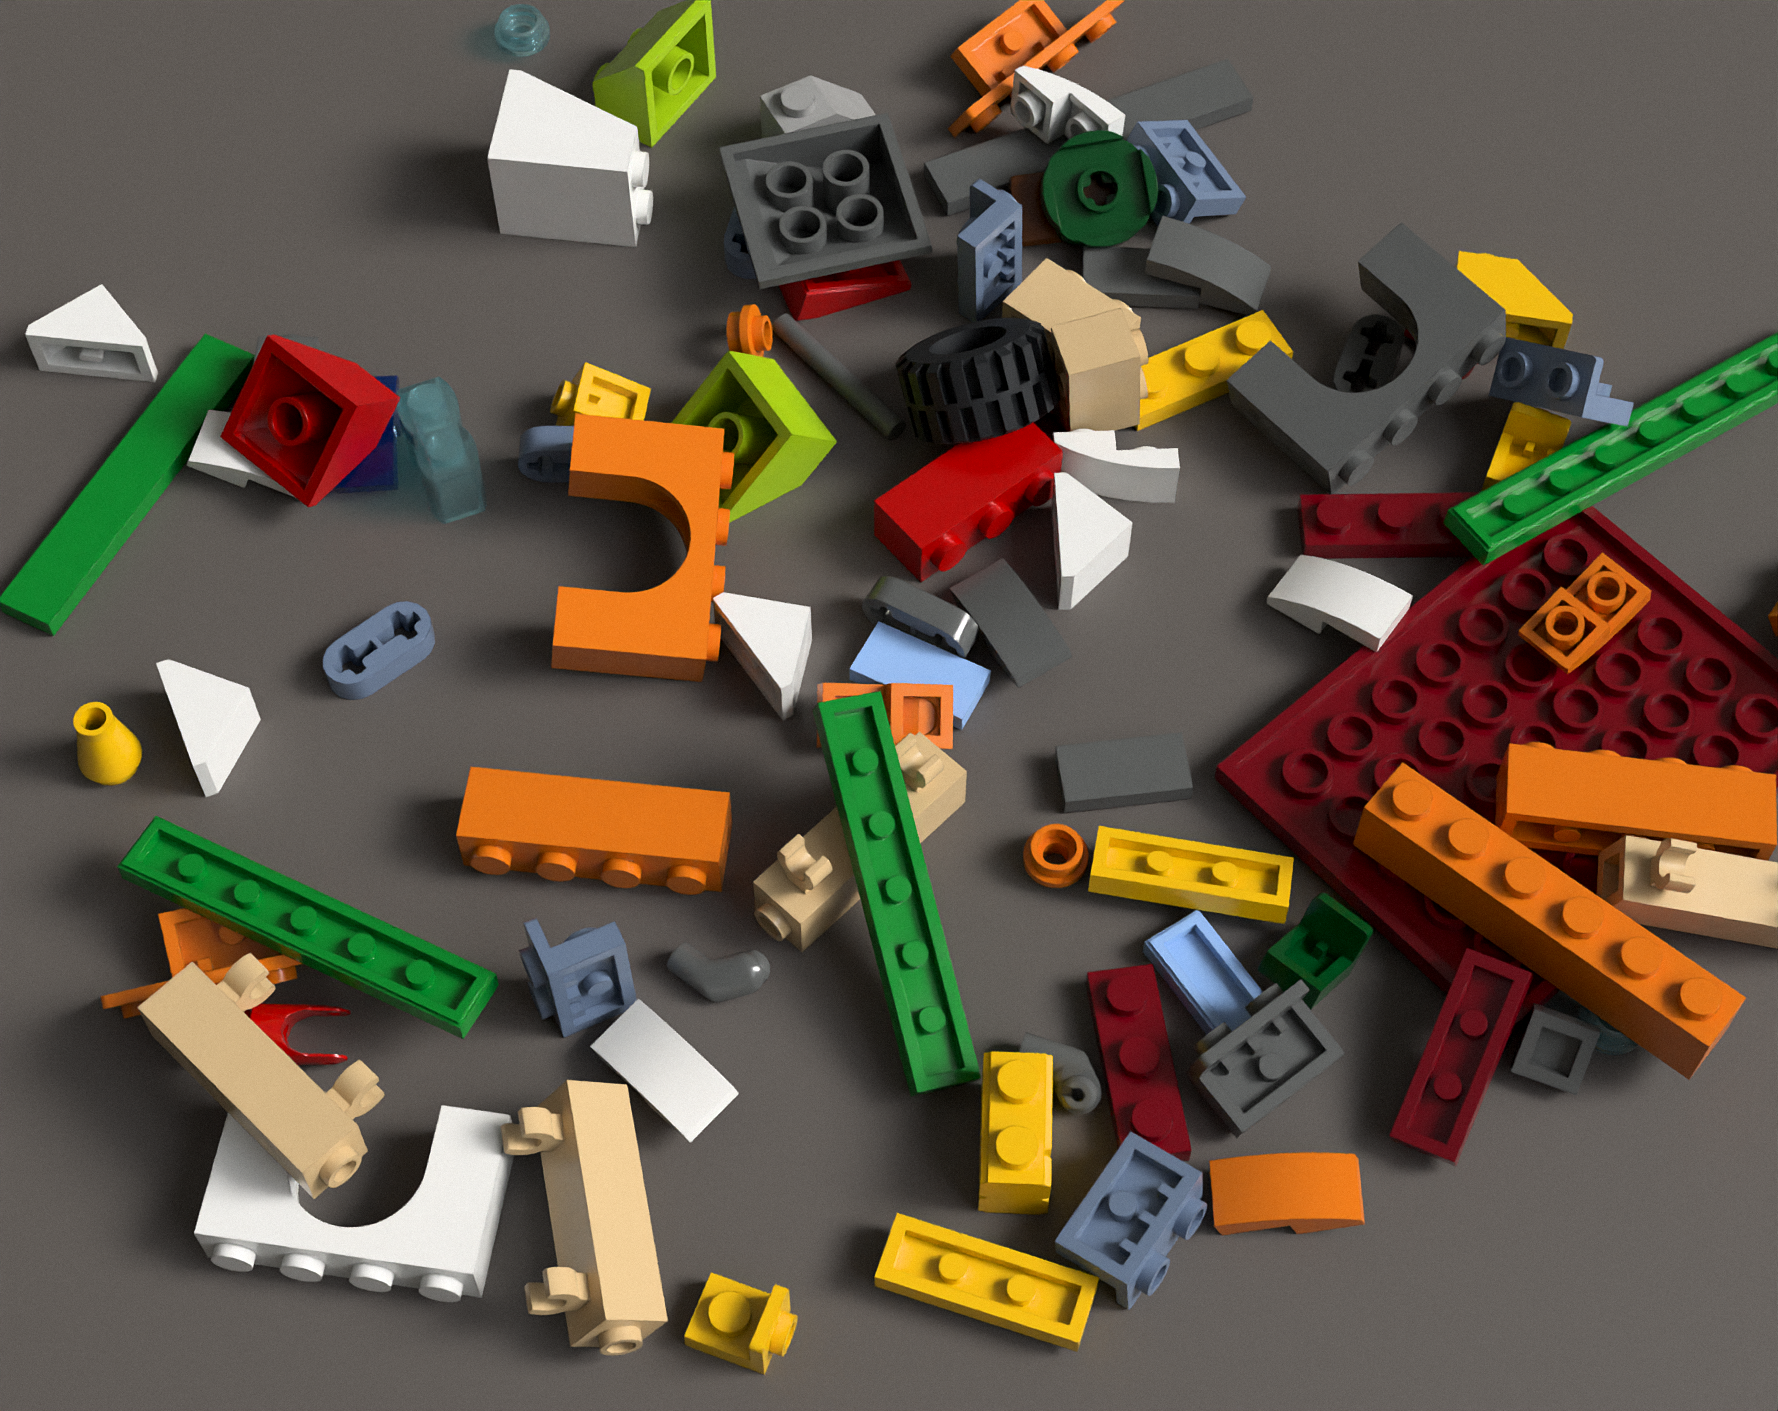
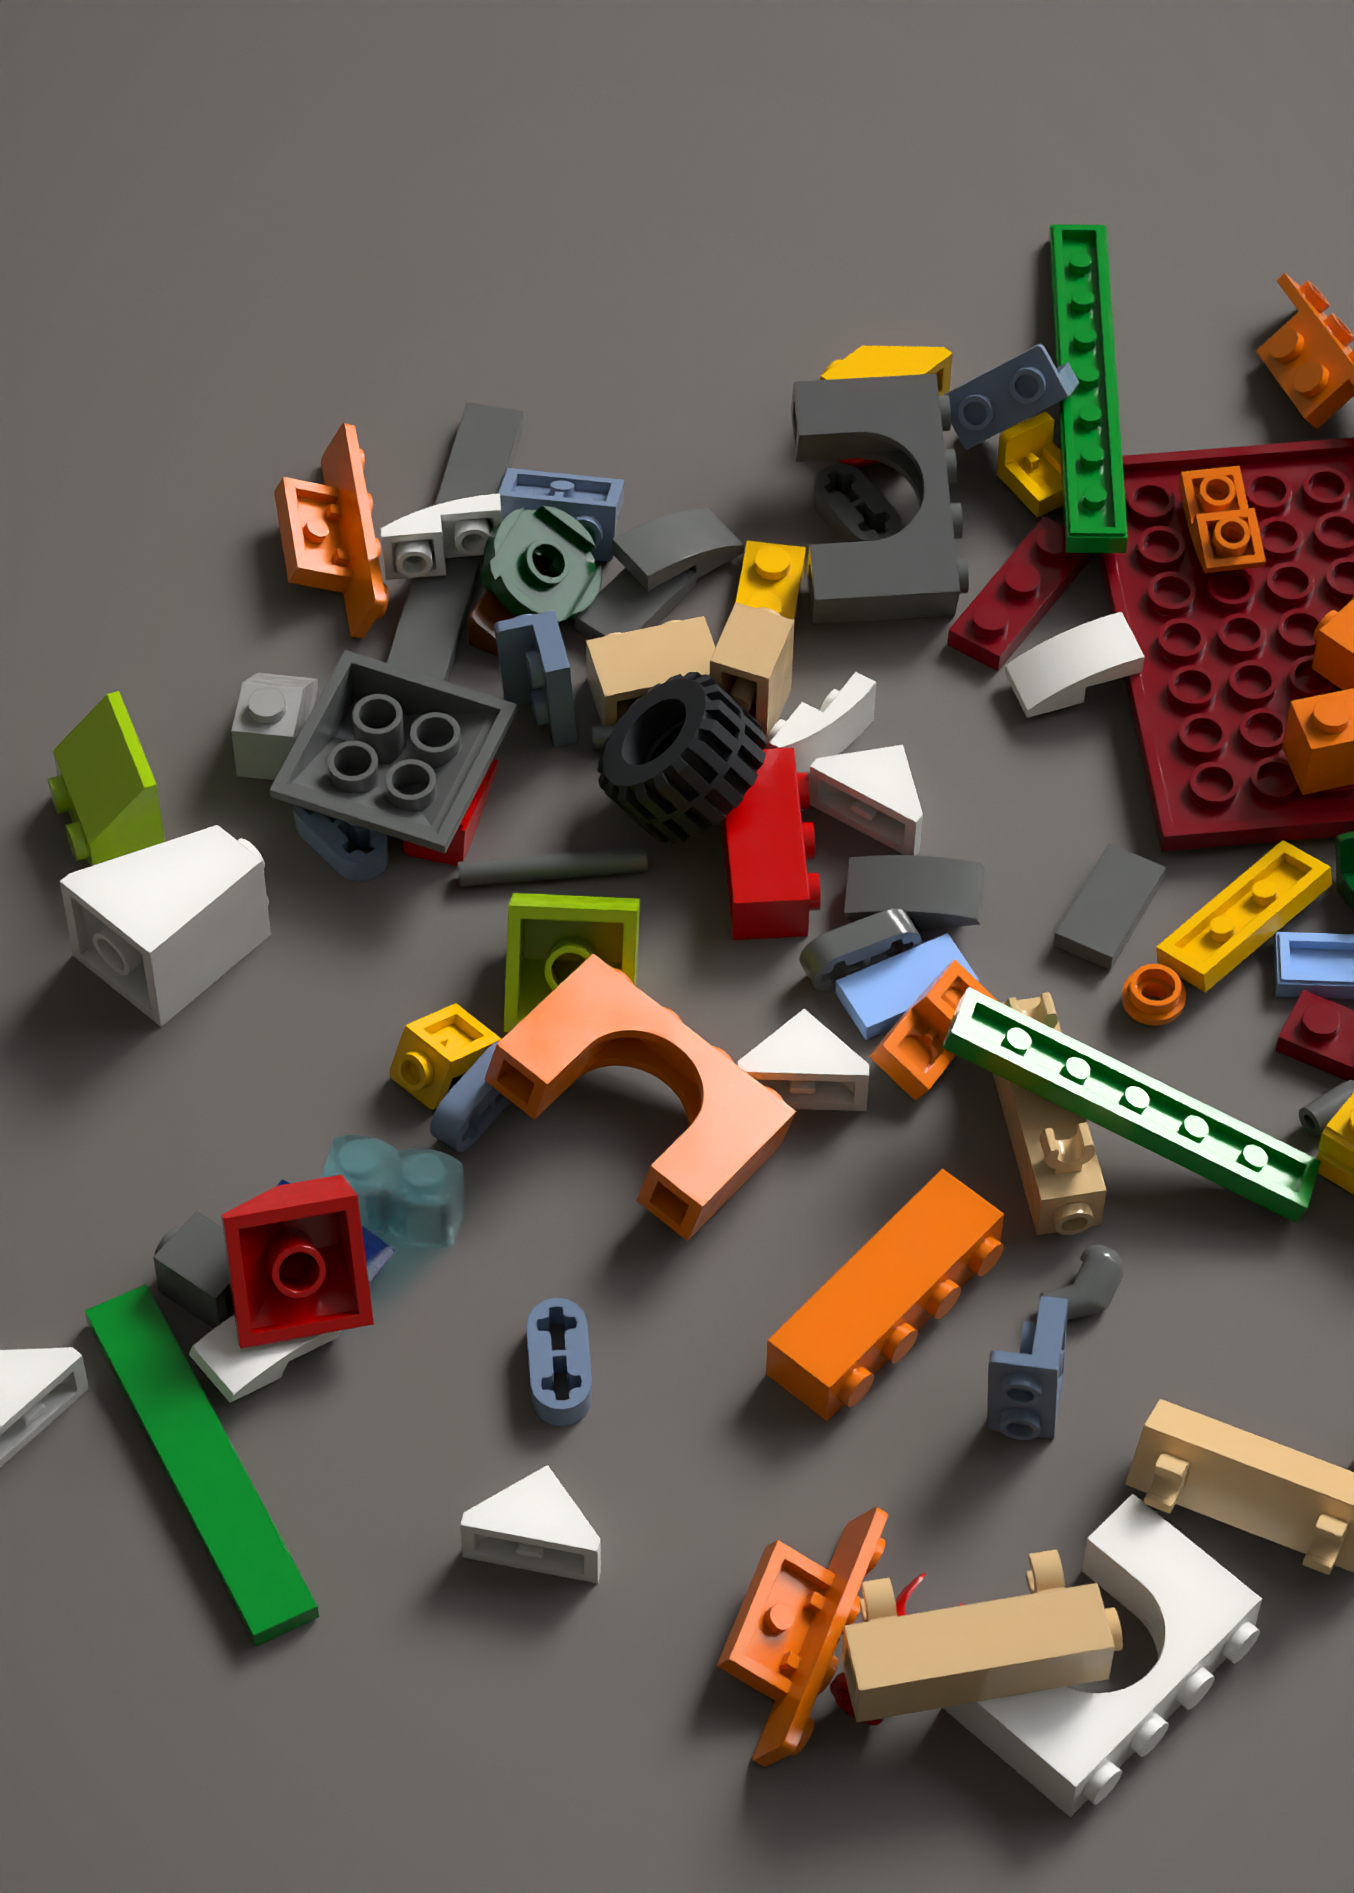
camera: 55 degrees left, 5 degrees down
yellow cone [73,702,142,786] -> none
green tile [117,816,499,1039] -> none
white slope [590,999,739,1143] -> none
orange plate [727,304,773,357] -> none

